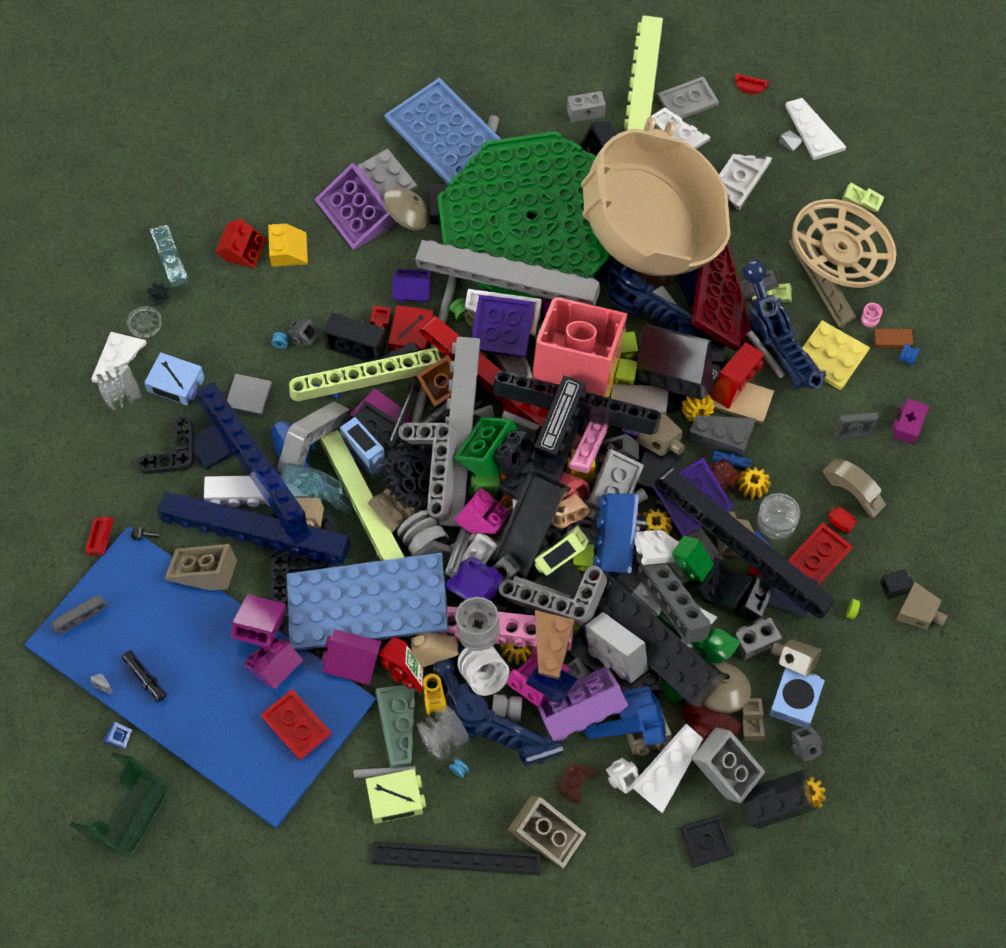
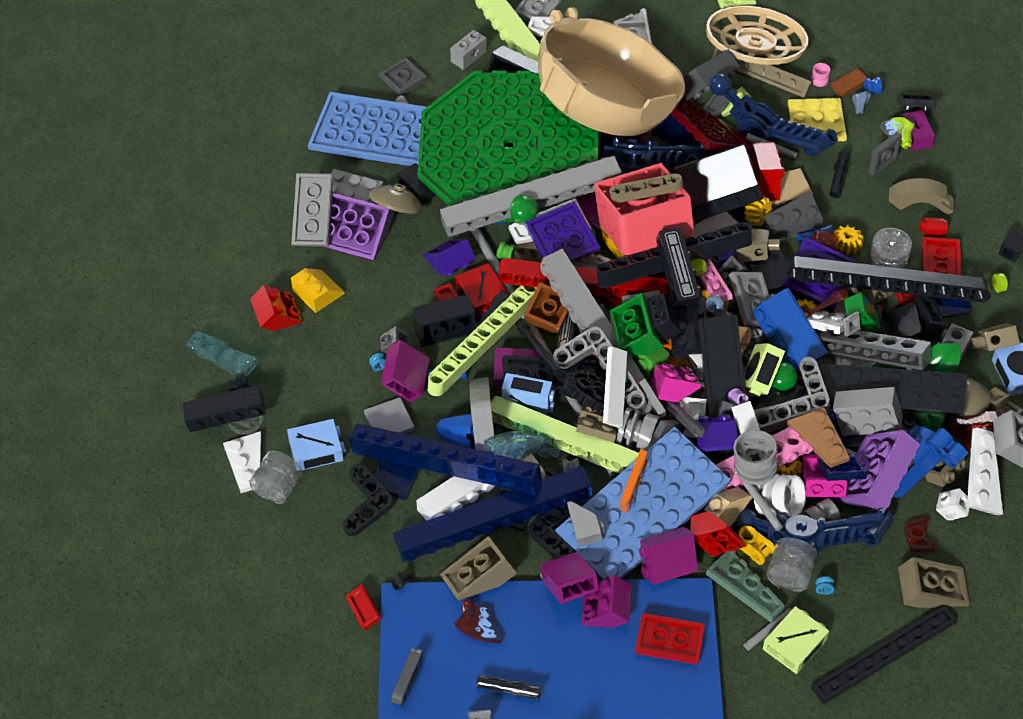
camera: 35 degrees left, 10 degrees down
none -> black brick [183,385,266,432]
none -> light grey tile [291,173,333,247]
none -> dark grey tile [379,58,427,96]
none -> magenta brick [381,340,430,402]
none -> clear red arm [455,599,503,643]
none -> green hair [510,195,538,225]
none -> dark grey wheel [562,458,580,479]
none -> light grey slope [567,502,605,547]
none -> white tile [603,346,627,428]
none -> dark tan beam [609,174,684,203]
none -> orange tile [620,449,649,513]
none -> light grey tile [639,379,666,419]
none -> dark grey brick [683,49,740,100]
none -> lime tile [691,259,707,276]
none -> sand blue animal [706,295,731,317]
none -> lavender pin [728,388,748,405]
none -> white slope [731,401,761,435]
none -> light grey bar [744,483,783,531]
none -> green hair [771,362,798,391]
none -> clear red arm [807,289,848,316]
none -> black pin [829,151,850,199]
none -> light grey slope [843,312,860,337]
none -> sand blue animal [852,90,871,114]
none -> lime arm [881,117,915,149]
none -> black plate [897,94,937,110]

